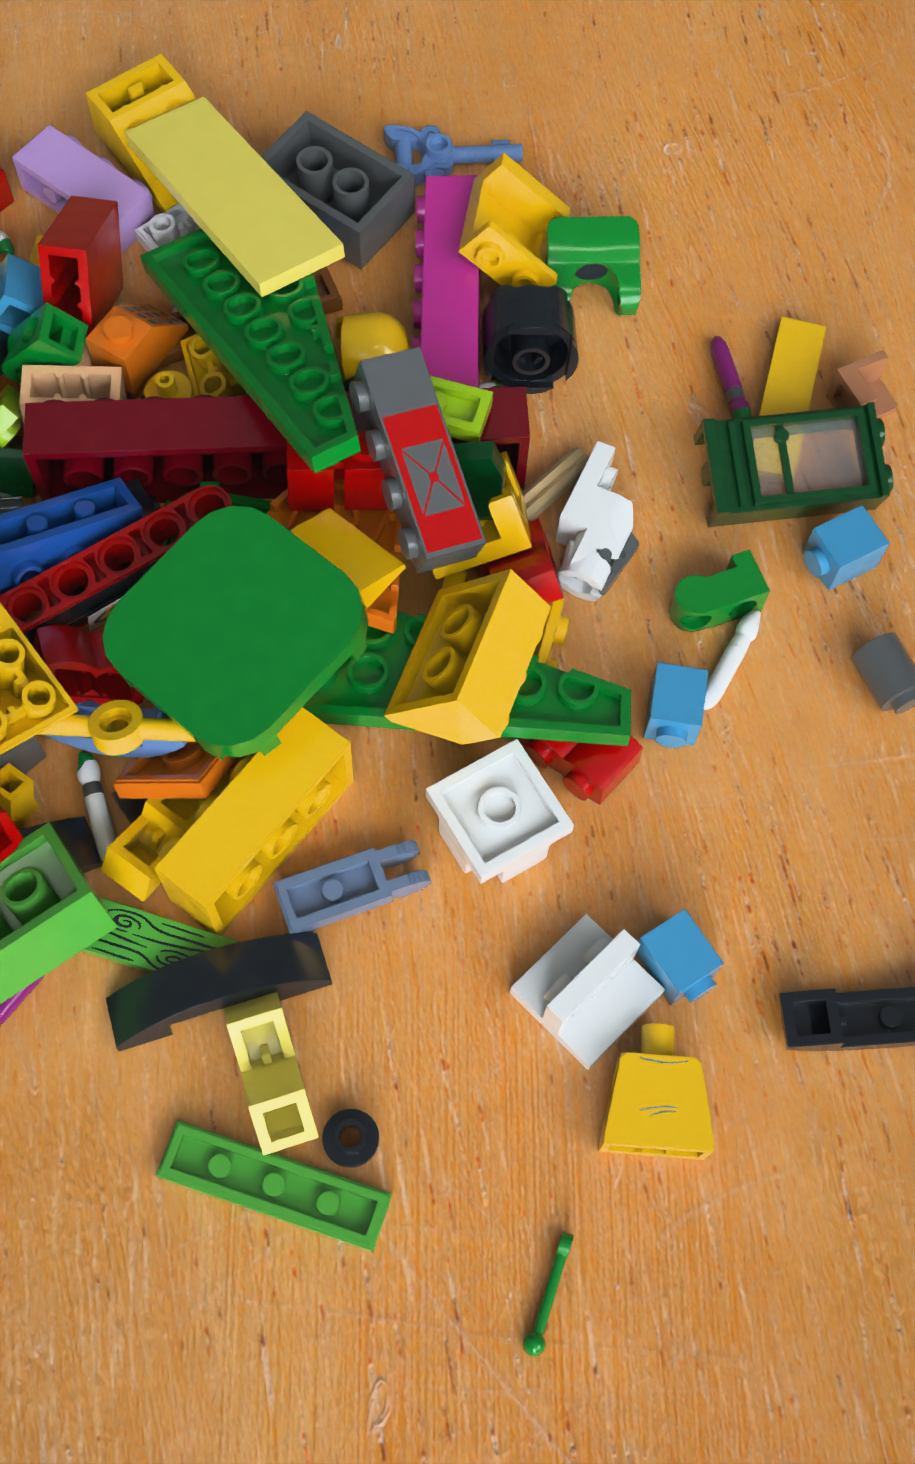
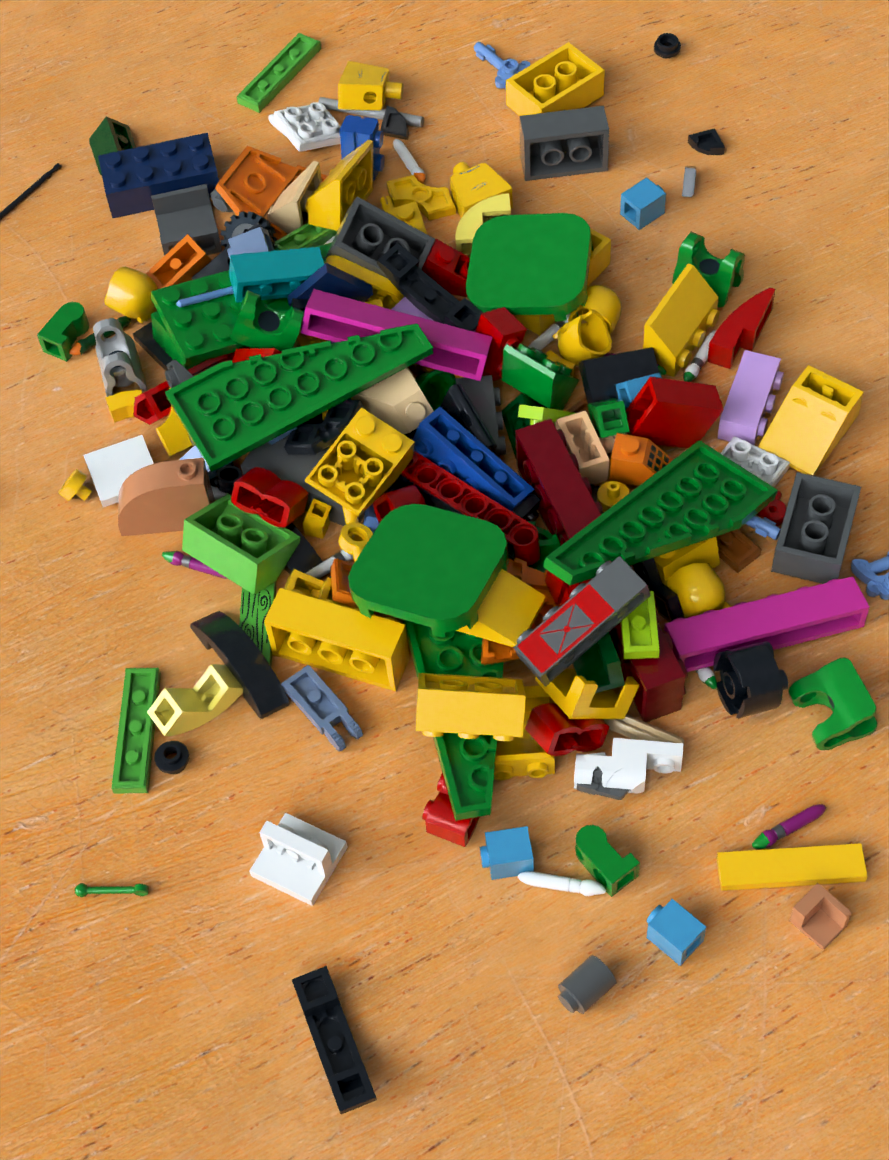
camera: 80 degrees right, 10 degrees down
light yellow tile [125,96,345,297] -> none
white panel [426,739,574,884] -> none
yellow panel [458,153,570,287] -> none
yellow torso [598,1023,714,1160] -> none
dark azure brick [636,909,724,1005] -> none
dark green door [694,402,893,527] -> none

